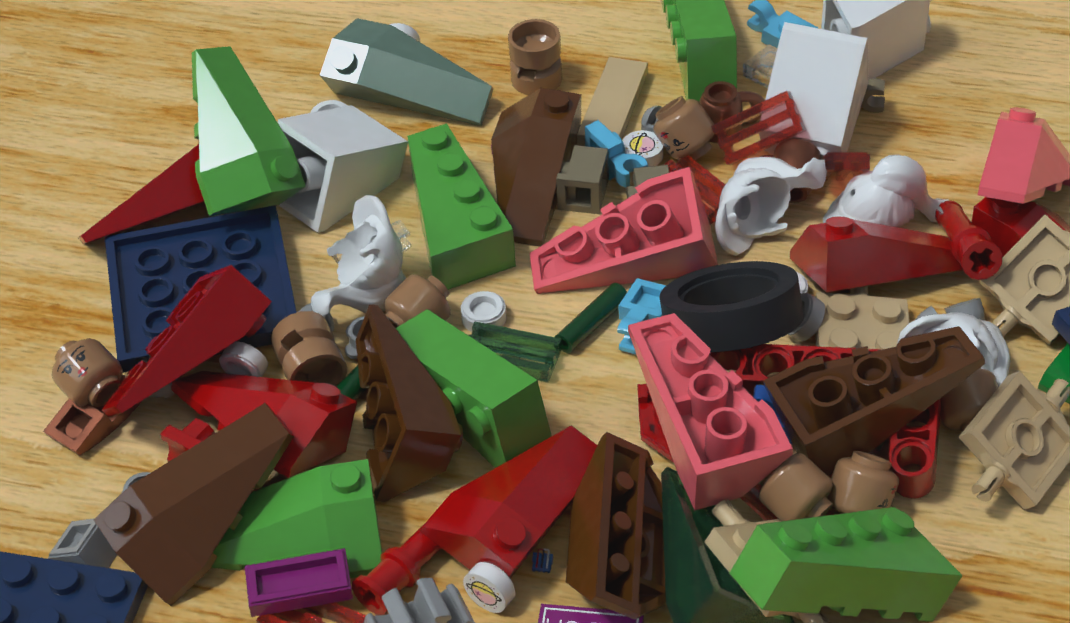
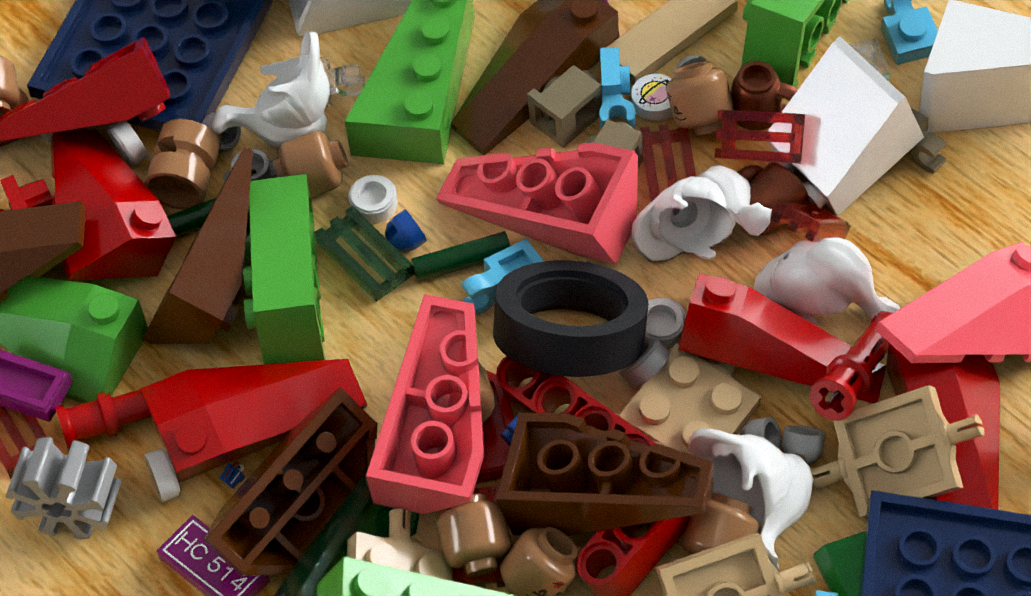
camera: 35 degrees right, 10 degrees up
none -> blue hinge [385,209,427,253]

